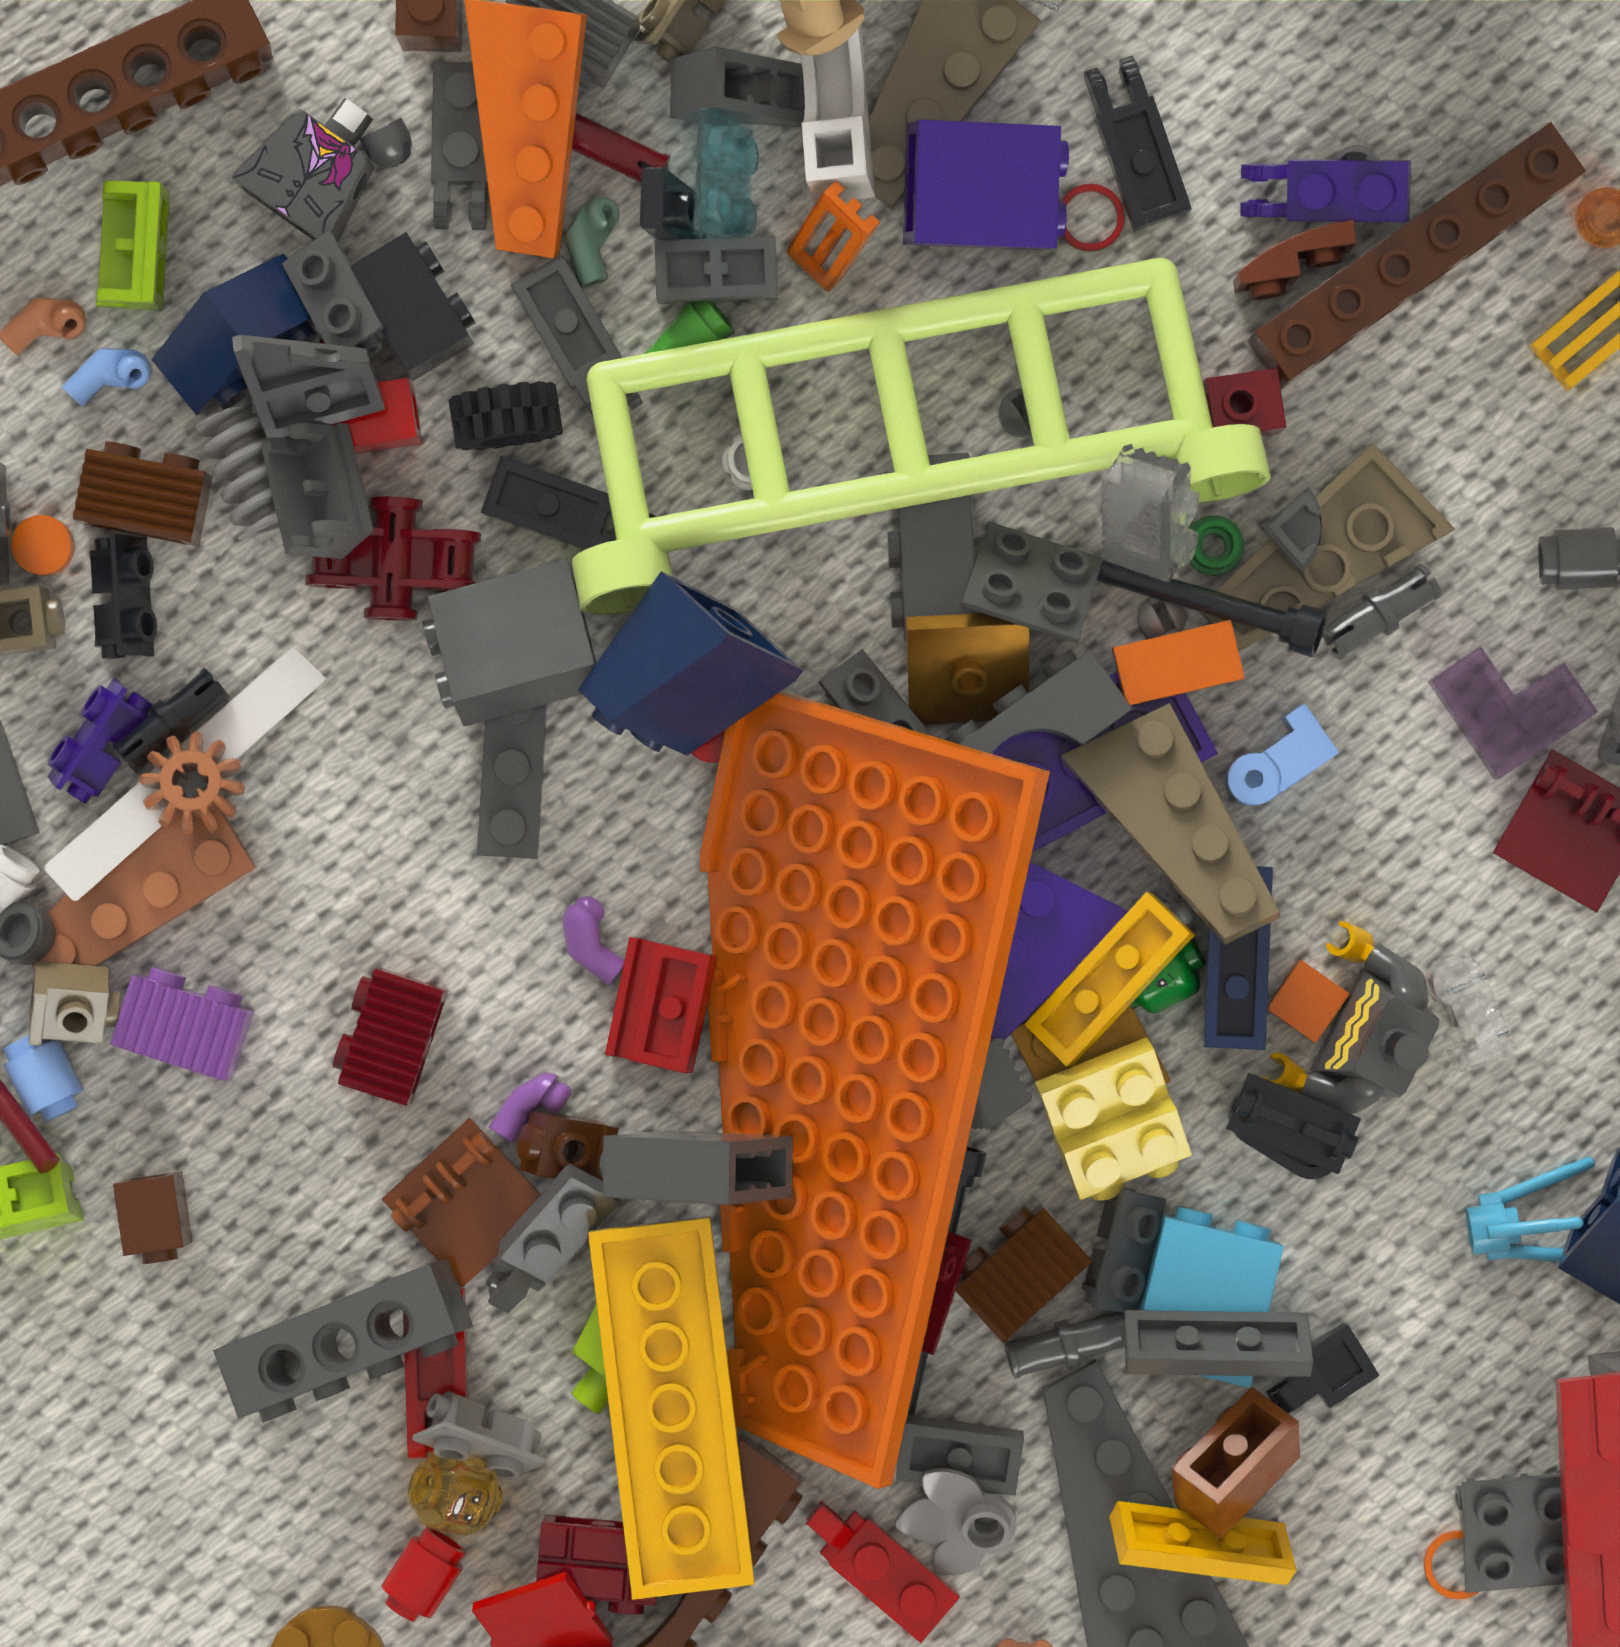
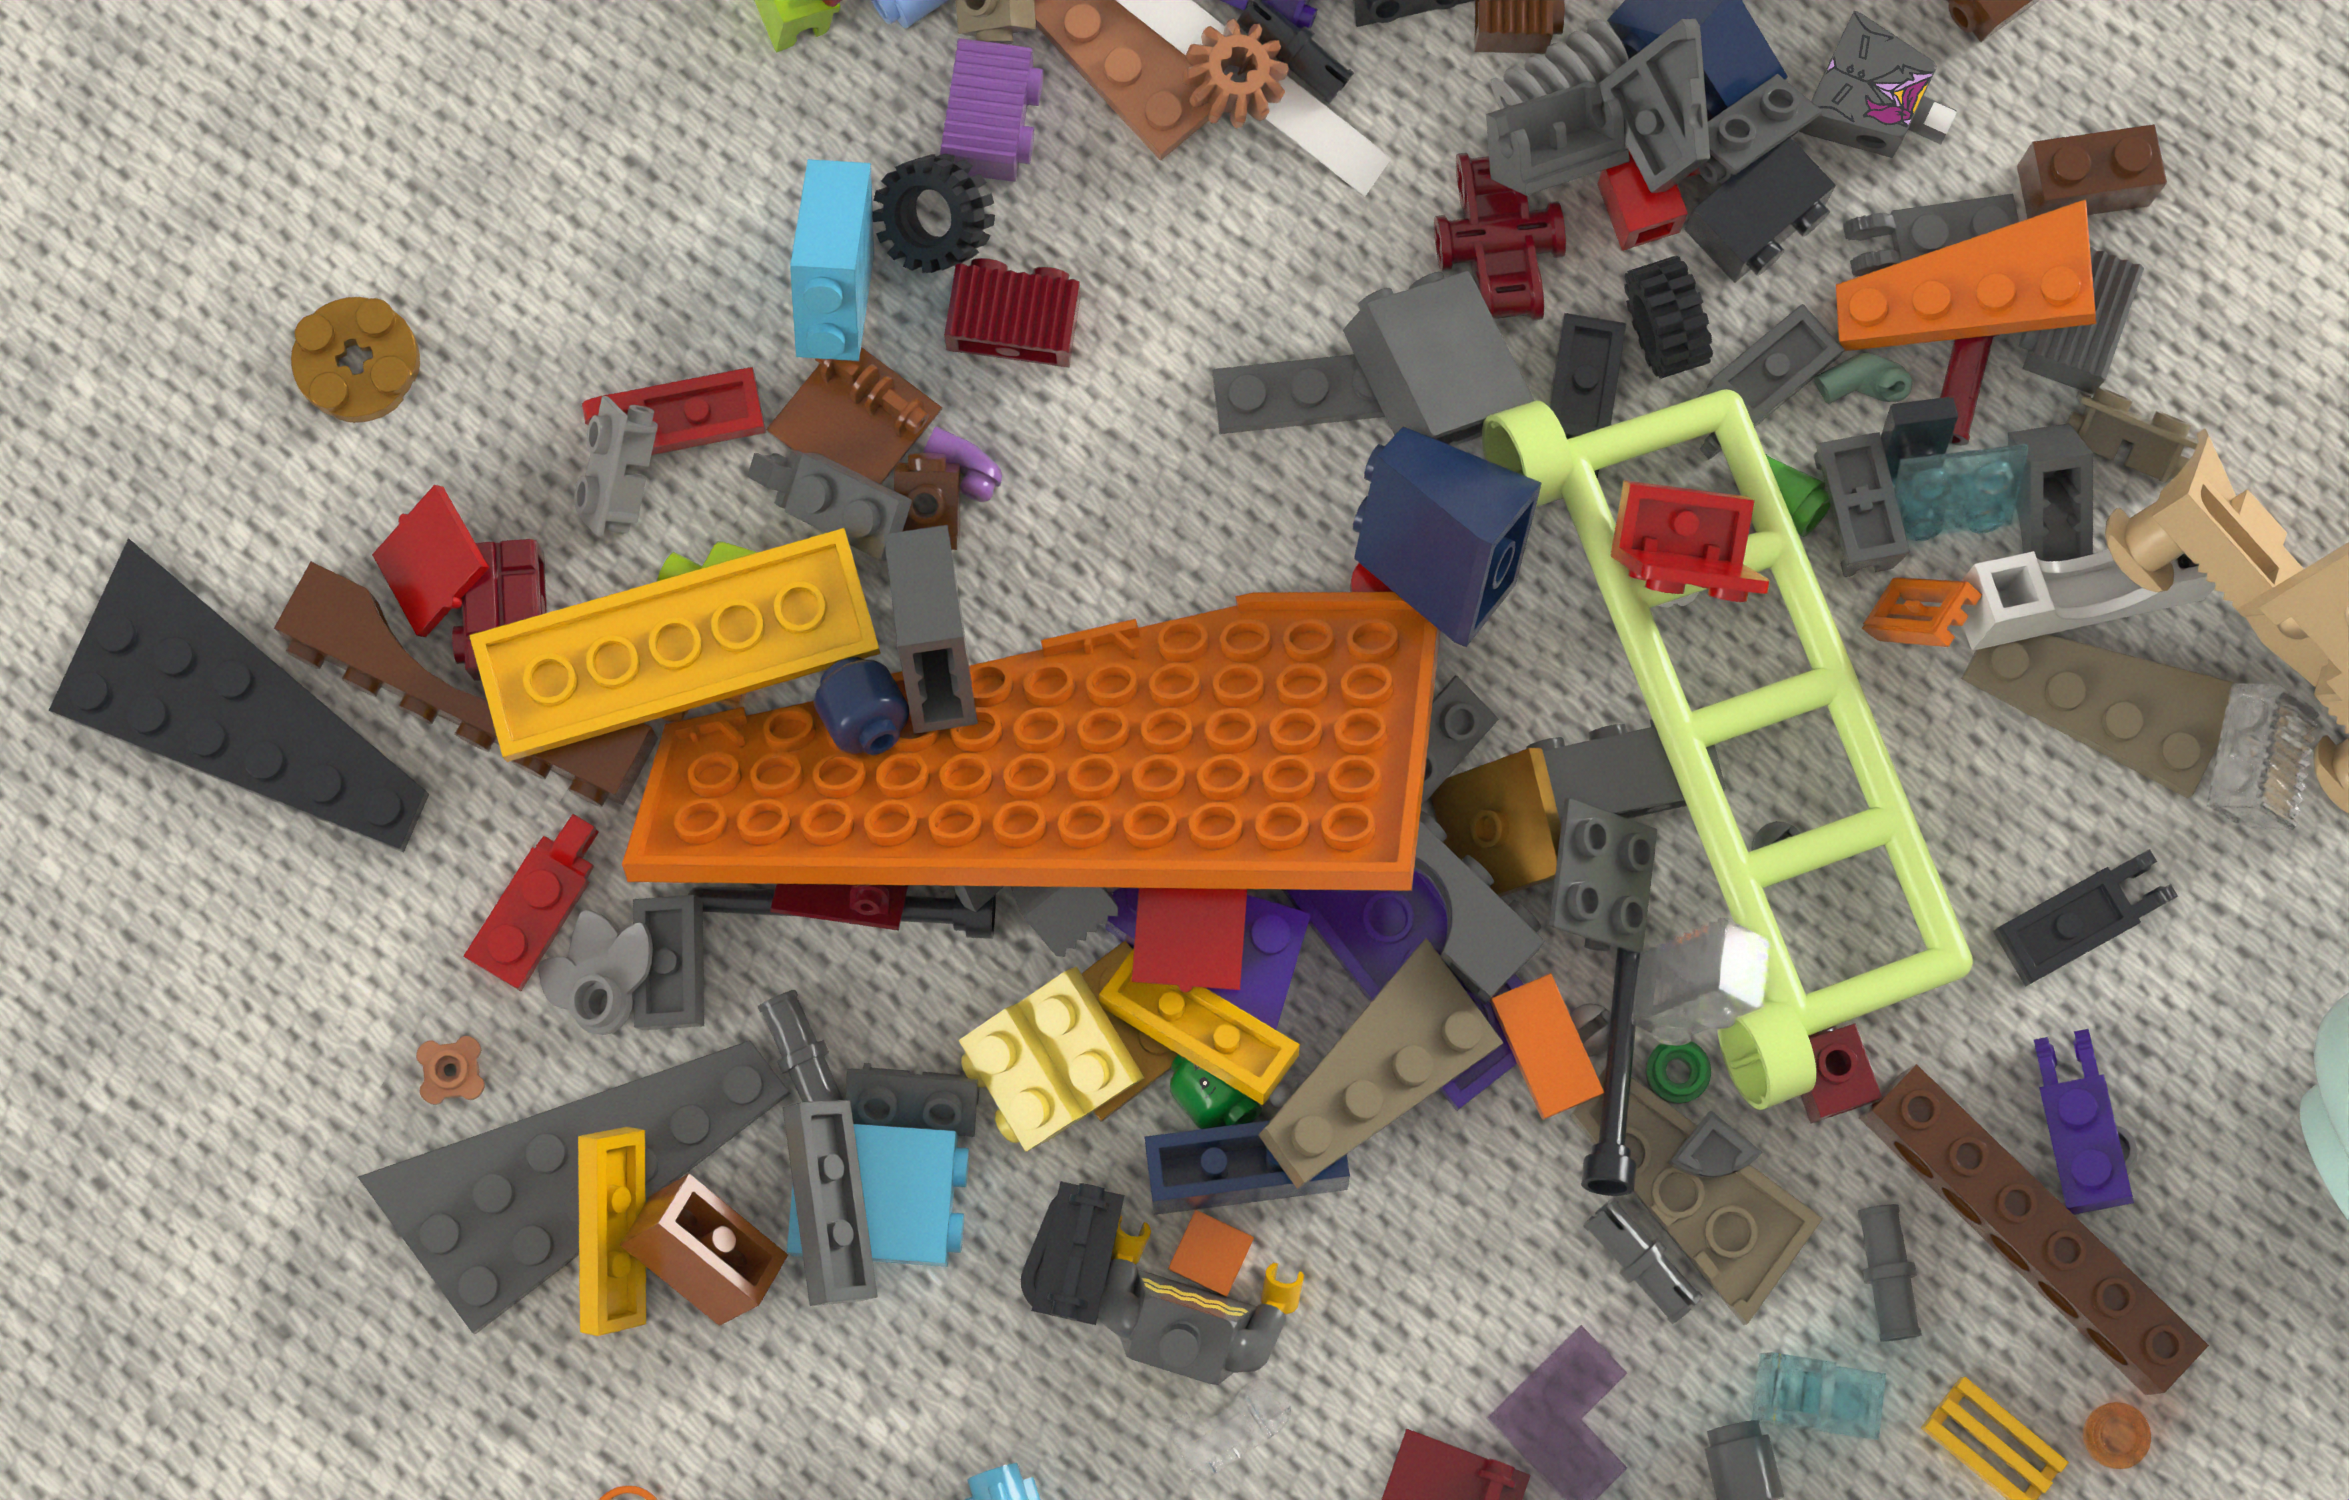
camera: 75 degrees right, 10 degrees down
reddish brown brick [113,1171,193,1264] -> none
dark grey brick [213,1259,473,1423] -> none
dark grey hinge [359,117,413,168] -> none
red brick [381,1526,467,1622] -> none
clear yellow head [408,1453,502,1536] -> none
medium lavender arm [562,896,624,986] -> none
red plate [605,937,718,1074] -> none
dark purple brick [903,119,1069,250] -> none
reddish brown brick [955,1204,1092,1343] -> none
red piece [1062,184,1124,252] -> none
light blue leg [1225,703,1339,805] -> none
copper slope [1233,220,1357,300] -> none
black plate [1265,1322,1380,1414] -> none
none -> medium azure brick [790,159,874,361]
none -> dark blue head [814,657,910,755]
none -> black tyre [872,154,995,273]
none -> red piece [1132,888,1247,993]
none -> red bracket [1611,480,1770,602]
none -> clear light blue brick [1751,1352,1886,1440]
none -> dark grey pin [1858,1204,1922,1342]

